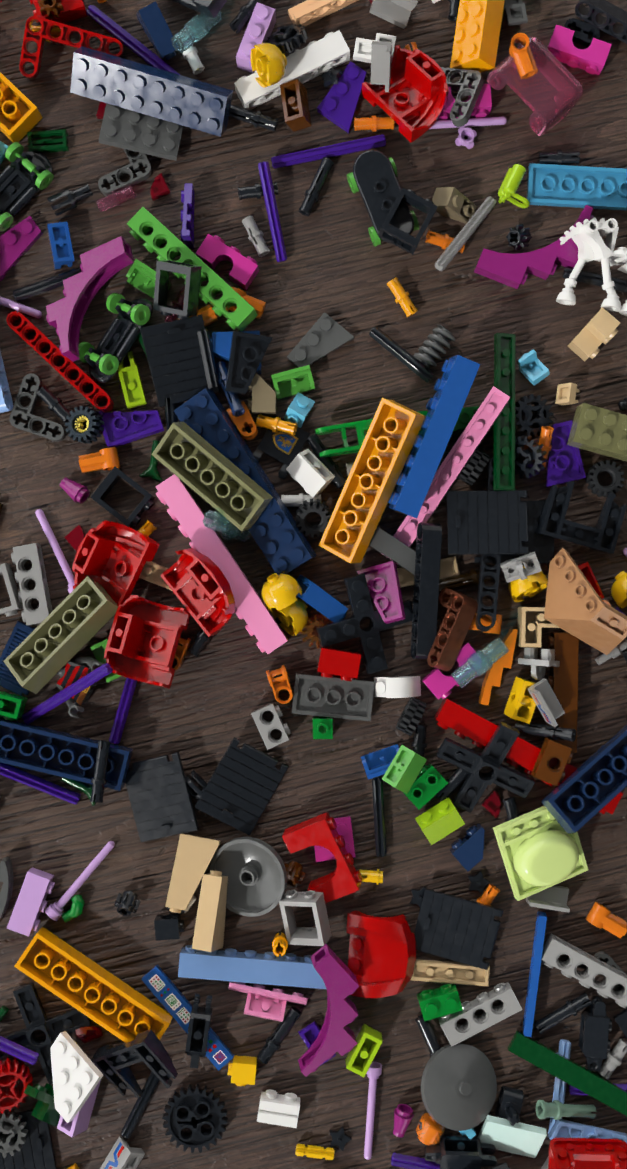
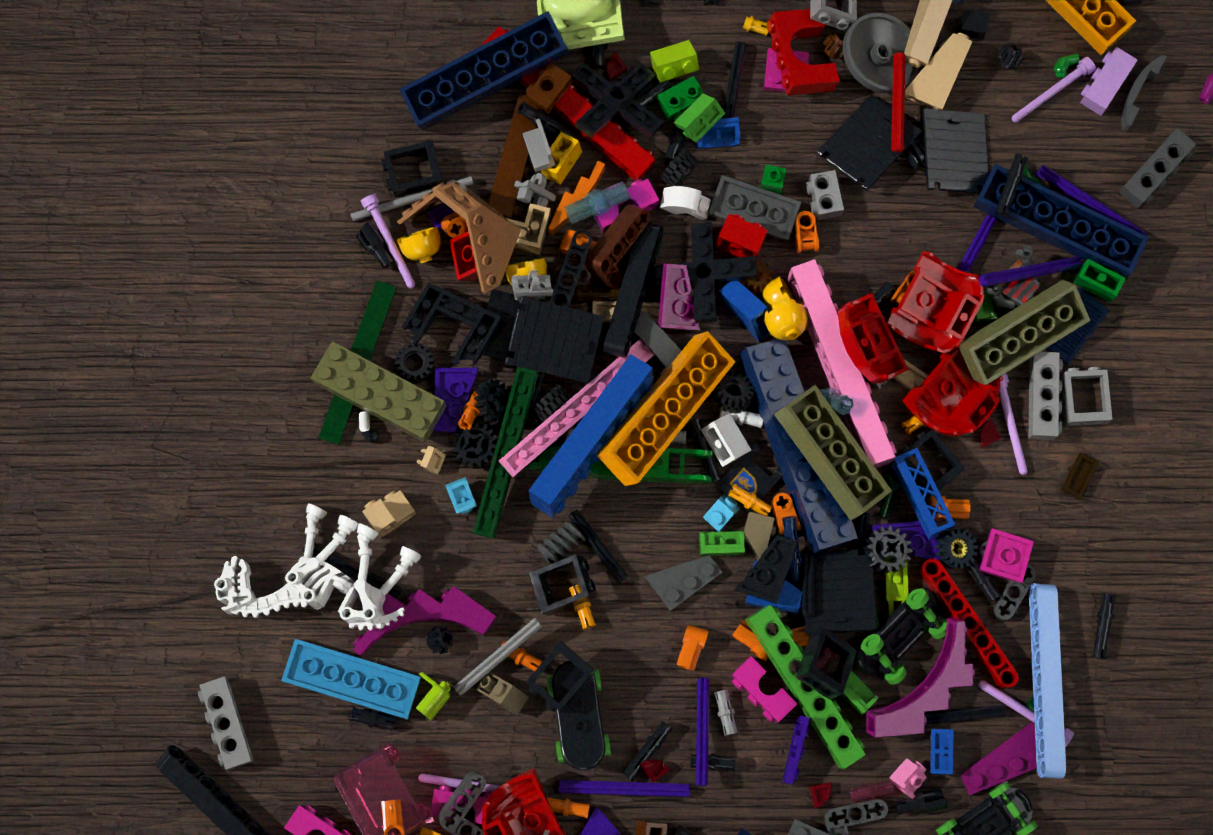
camera: 175 degrees left, 10 degrees down
magenta cone [60,477,90,504] -> none
dark blue slope [450,824,485,871] -> none
lavender plate [455,127,477,149] -> none
none -> black window [529,554,596,616]
none -> dark red tile [641,759,671,783]
none -> orange piece [677,624,709,671]
none -> black gear [864,526,913,574]
none -> bright pink brick [889,758,927,799]
none -> red axle [891,52,906,153]
none -> blue fence [891,448,955,540]
none -> dark pink plate [979,528,1034,584]

